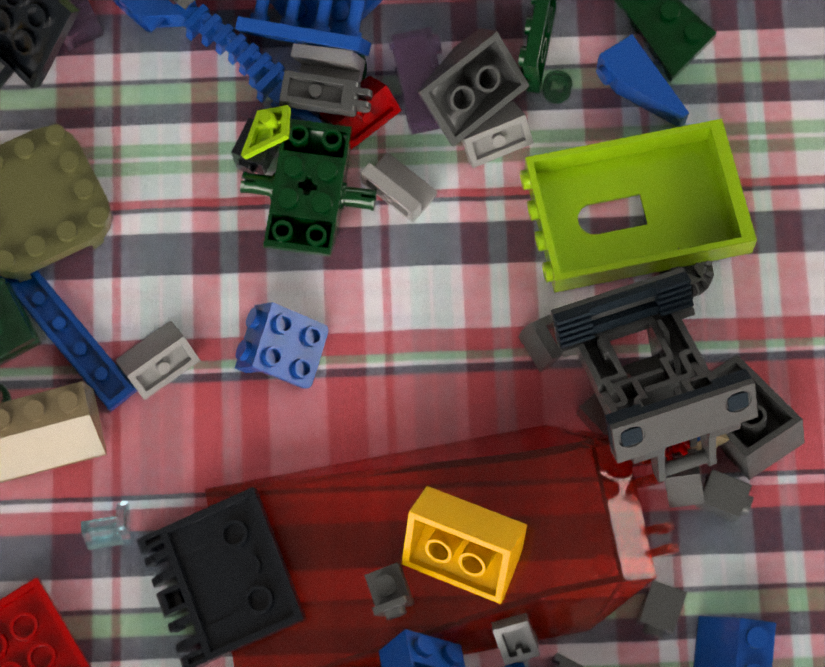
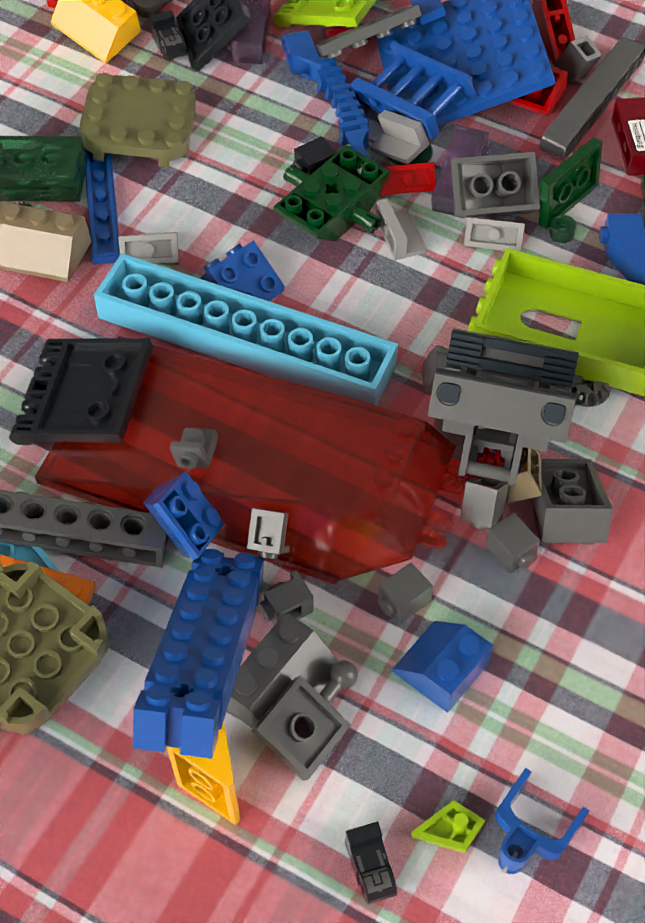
camera: 30 degrees right, 20 degrees down
clear light blue tile [81,501,132,550] -> none
lime piece [241,105,291,160] -> none
dark grey hinge [279,70,373,117] -> none
yellow slope [401,486,527,604] -> none
none -> medium azure brick [94,253,398,412]

